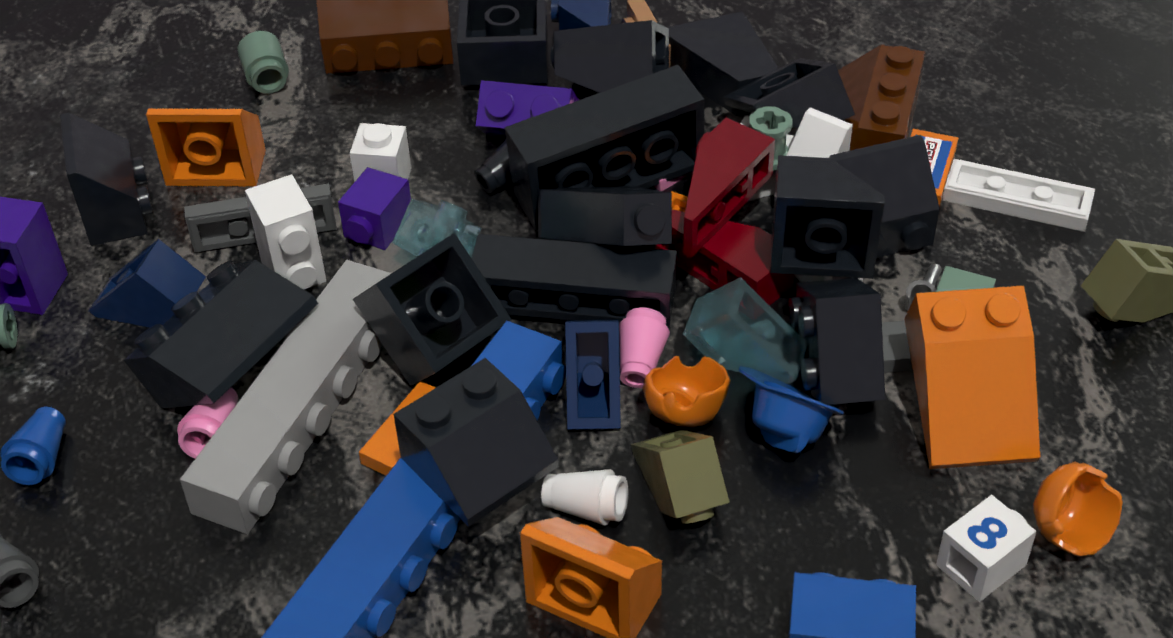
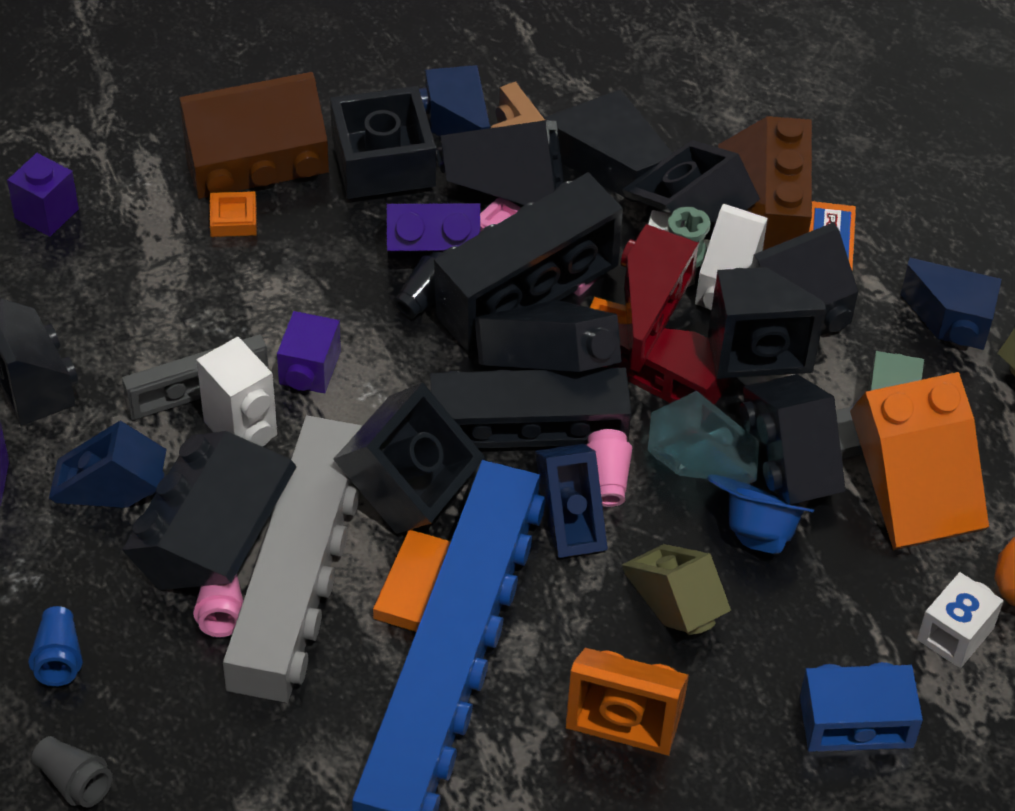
camera: 15 degrees left, 5 degrees up
orange slope [146,109,266,186] -> none
sand green brick [237,31,289,94] -> none
white brick [350,123,411,182] -> none
clear light blue brick [392,198,481,258] -> none
black slope [394,358,559,527] -> none
white cone [541,469,628,526] -> none
orange hair [642,356,730,428] -> none
flat silver hand [904,264,942,310] -> none
white tile [942,159,1095,232] -> none
none -> dark purple brick [7,153,79,237]
none -> orange tile [210,191,257,237]
none -> dark blue slope [900,257,1002,350]

